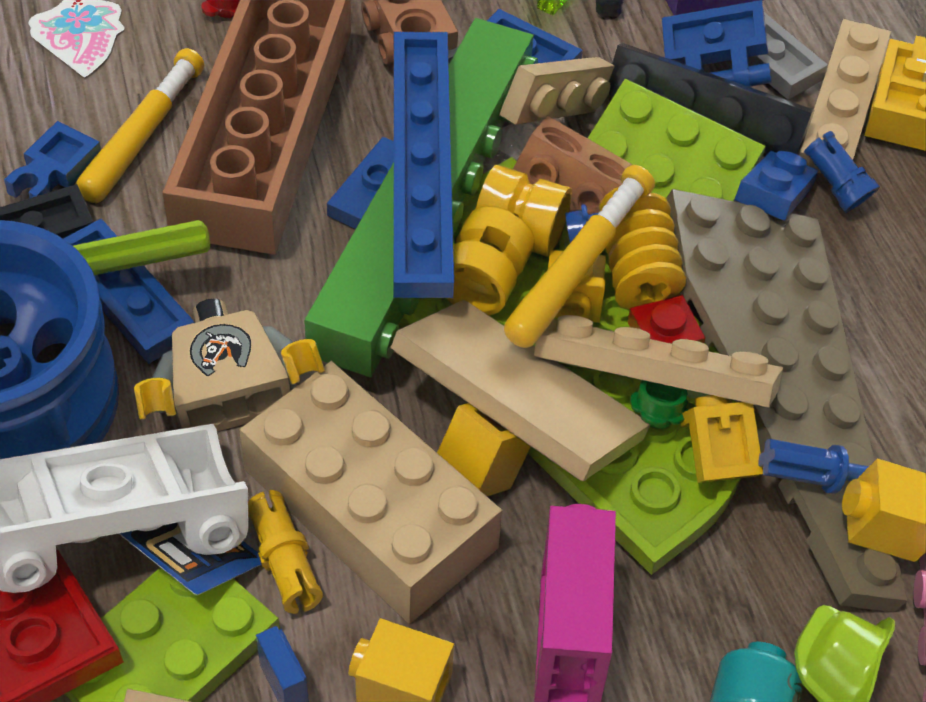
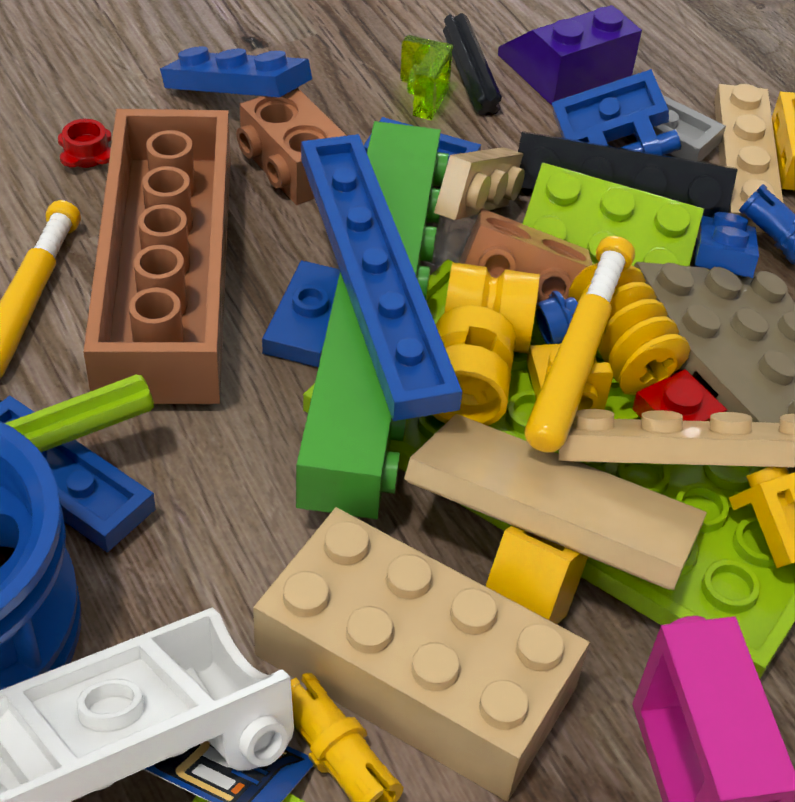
camera: 15 degrees left, 5 degrees down
torso [134,298,325,431] -> none
green plate [630,380,688,429] -> none

